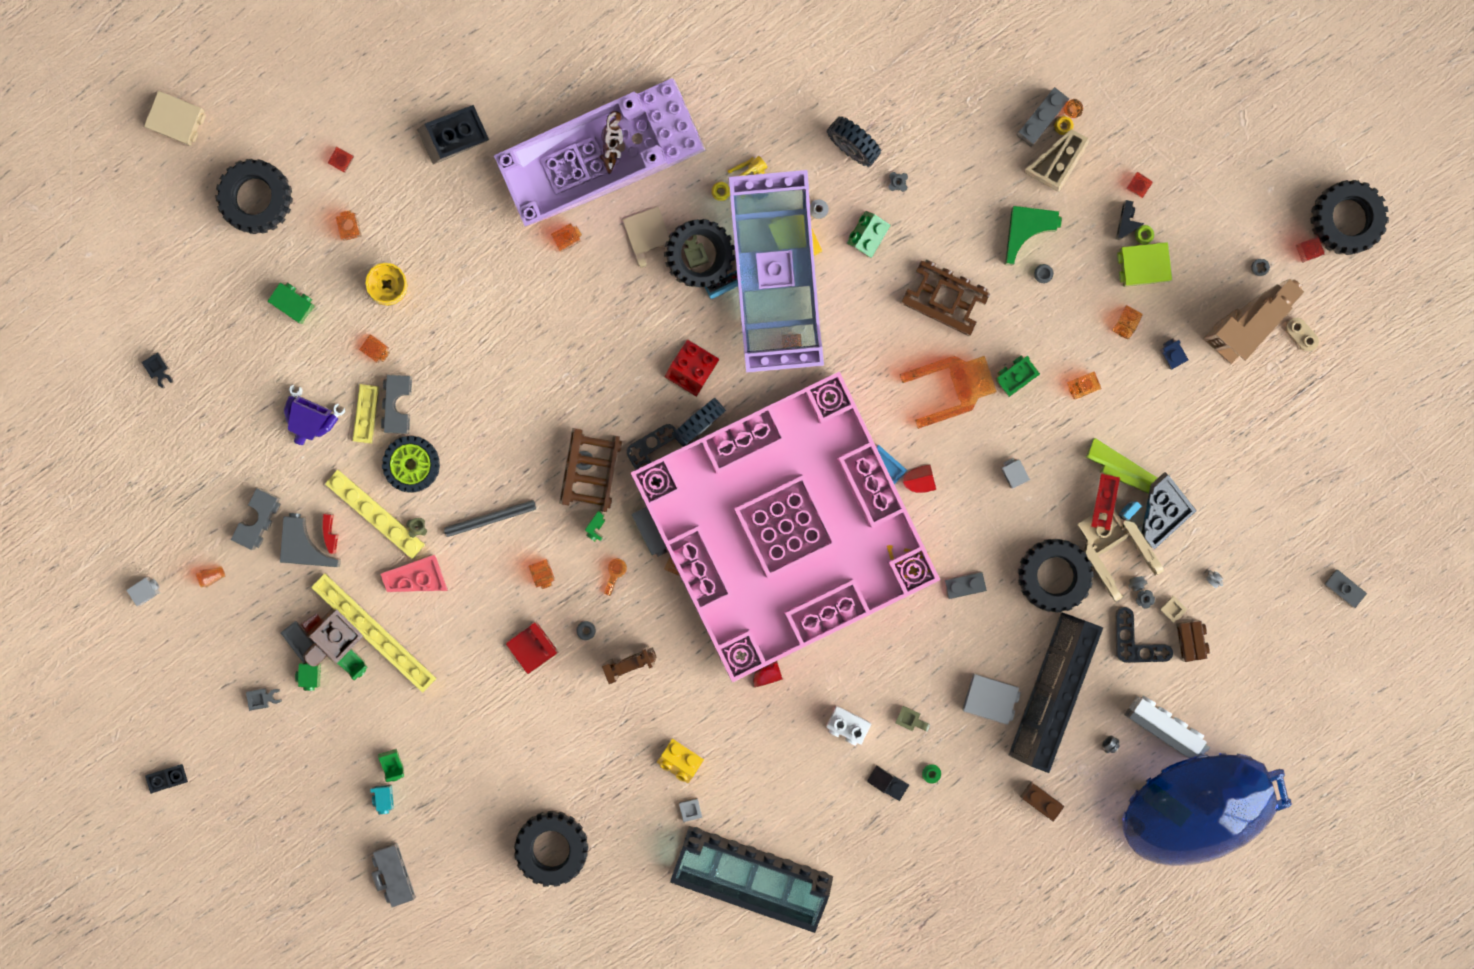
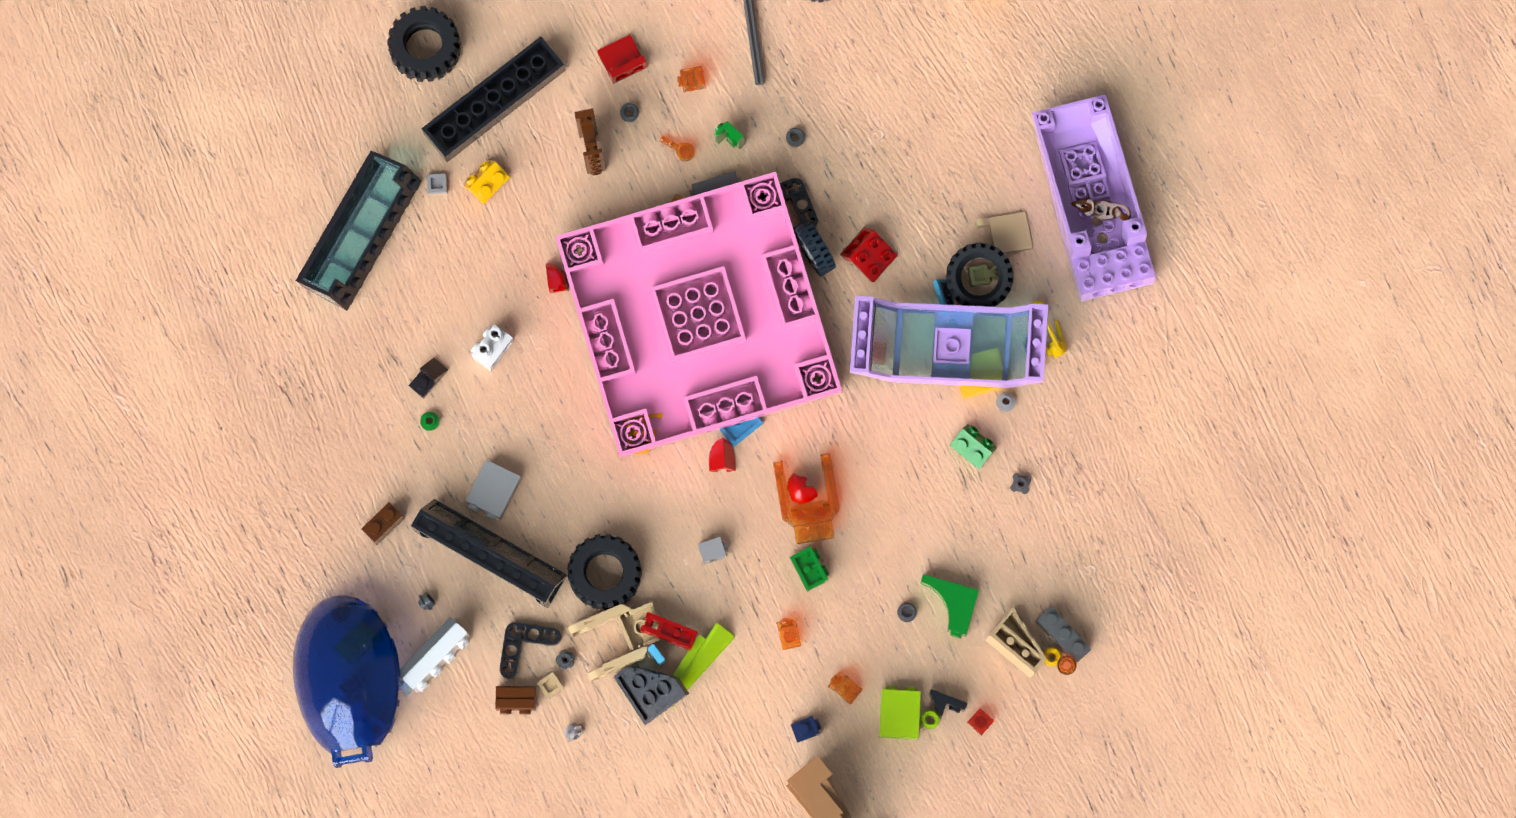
camera: 100 degrees right, 10 degrees down
black slope [417,105,489,165] -> none
clear orange brick [551,223,582,252] -> none
reddish brown fence [559,428,622,512] -> none
black wheel [826,116,882,167] -> none
olive plate [895,706,930,732] -> none
reddish brown fence [900,260,990,336] -> none
dark grey plate [945,572,987,599] -> none
dark grey plate [1128,576,1148,591] -> none
none -> black brick [422,36,566,162]
none -> red hair [787,473,818,504]

